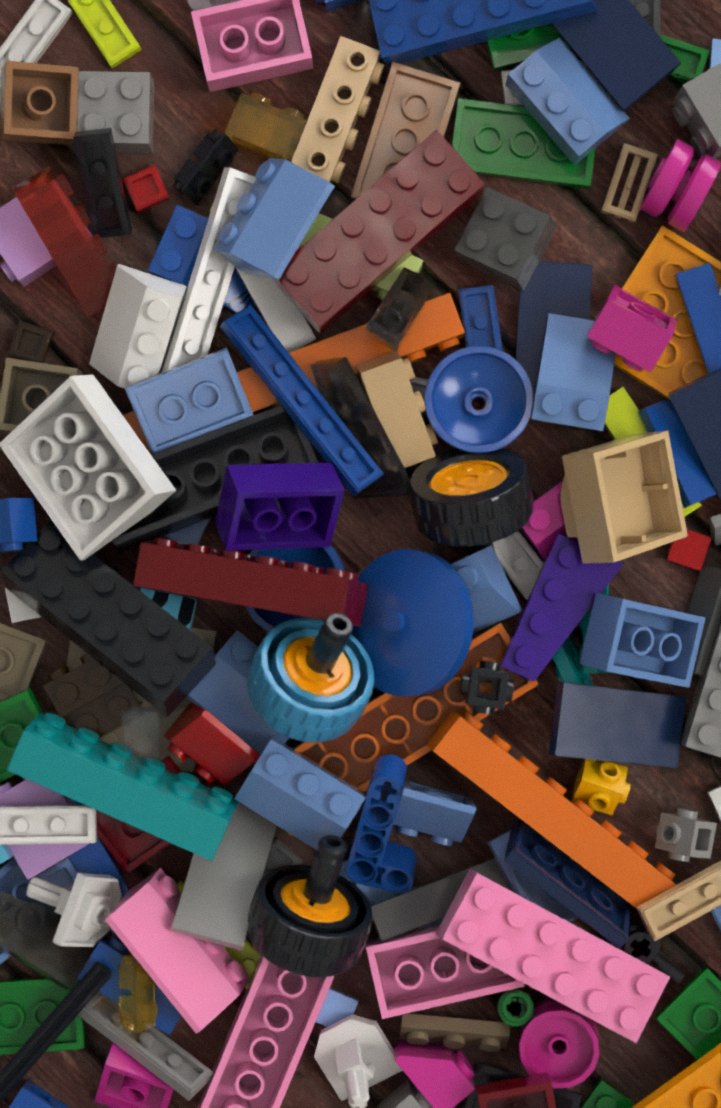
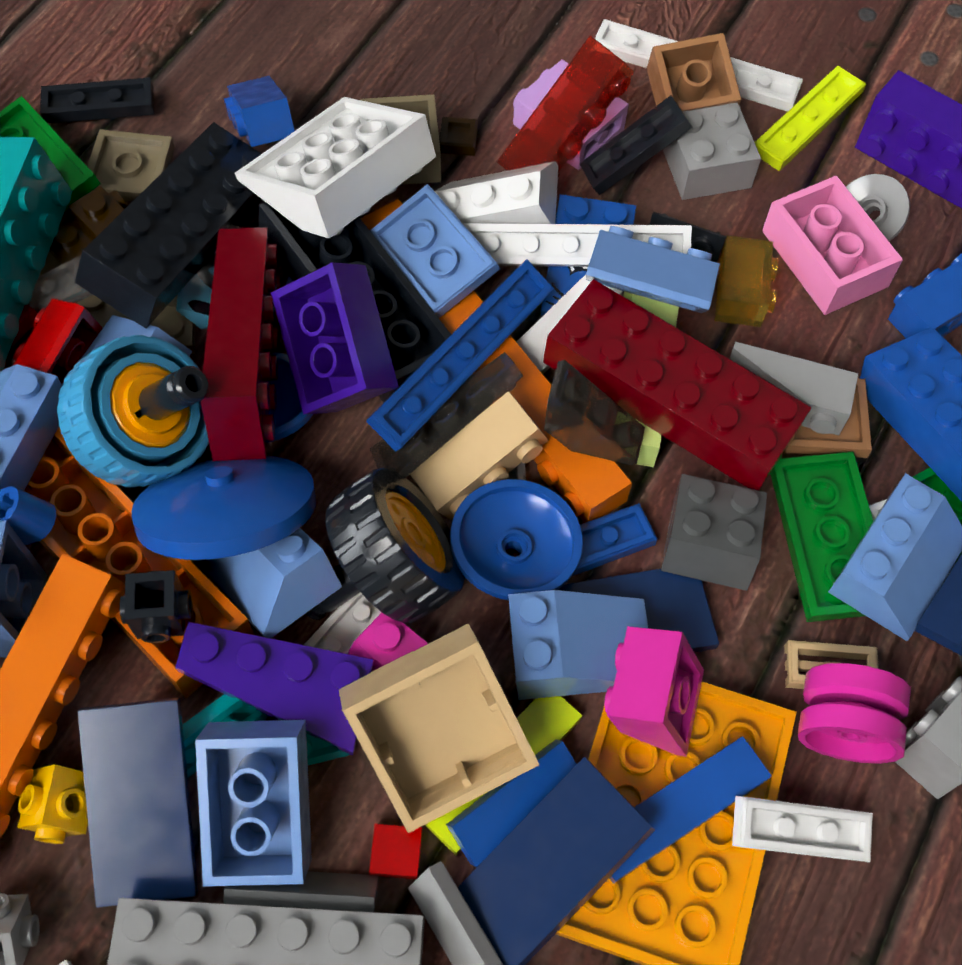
camera: 70 degrees right, 25 degrees down
red tile [123,165,170,213] -> none
tan brick [291,36,385,184] -> none
none -> light grey slope [729,342,859,436]

